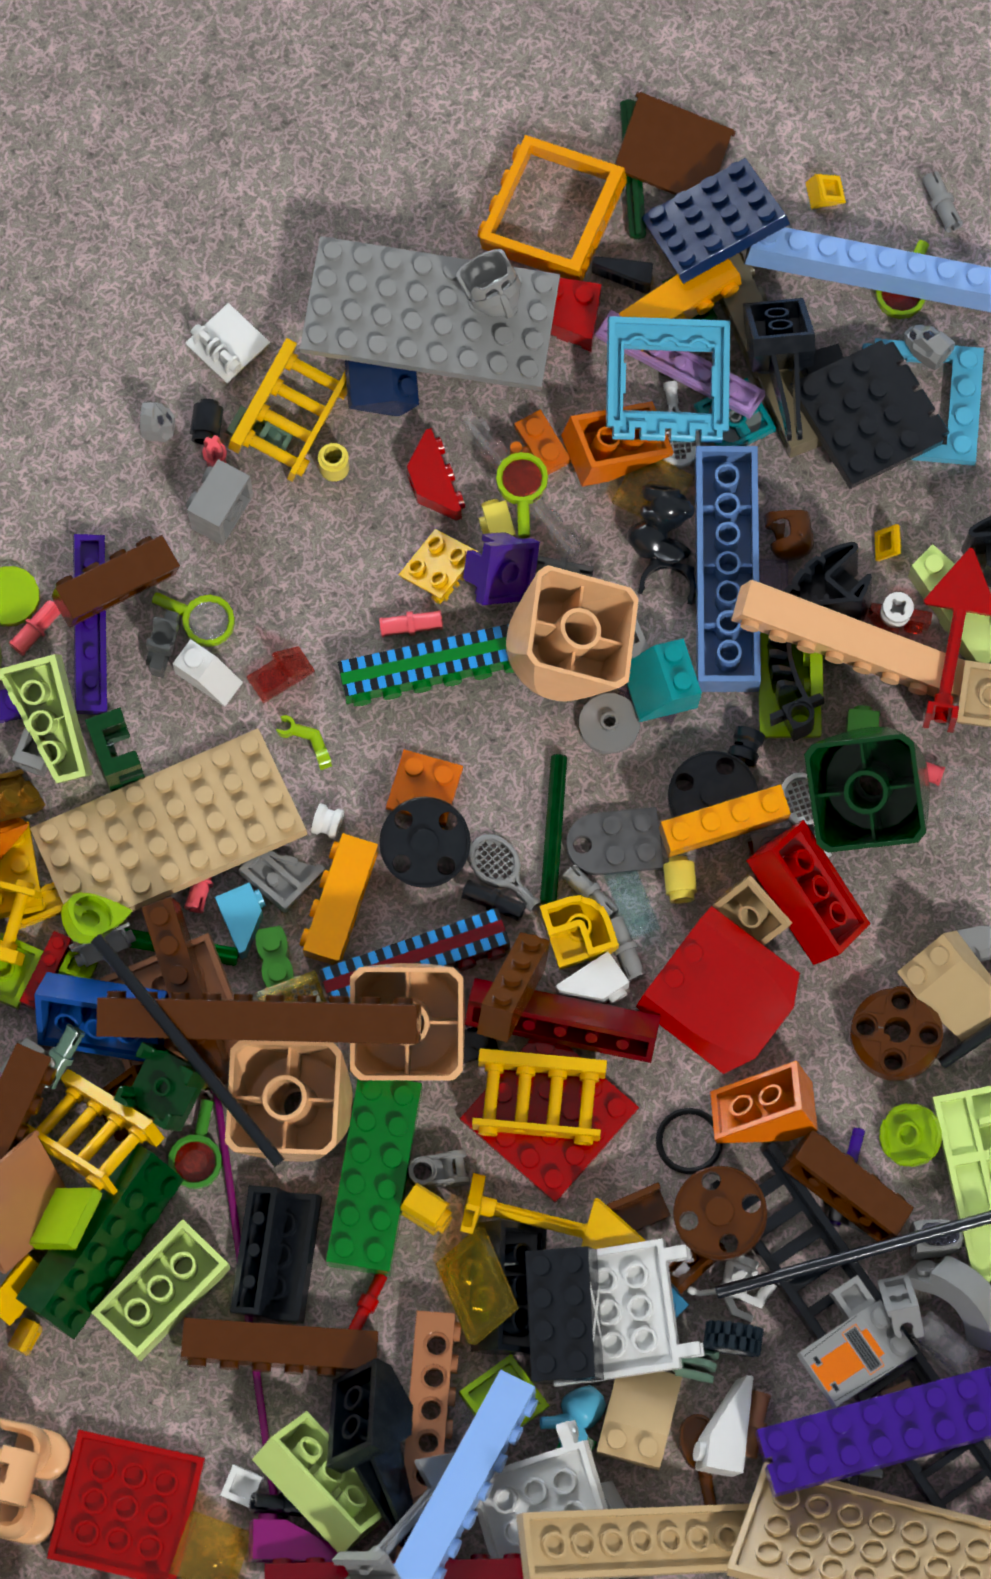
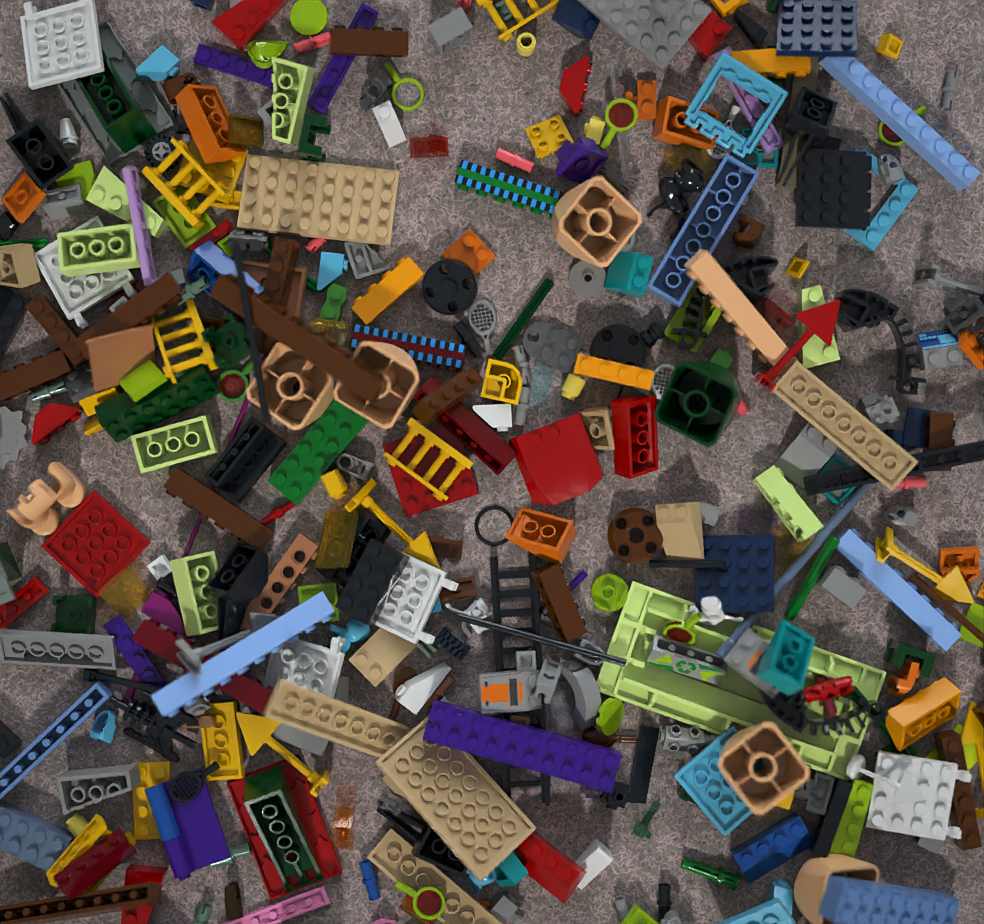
camera: 30 degrees right, 15 degrees up
lime piece [61,892,133,944] -> none
lime arm [276,715,332,770] -> none
white wheel [311,803,344,840] -> none
reddish brown piece [673,1166,768,1261] -> none
white wheel [880,592,914,628] -> none

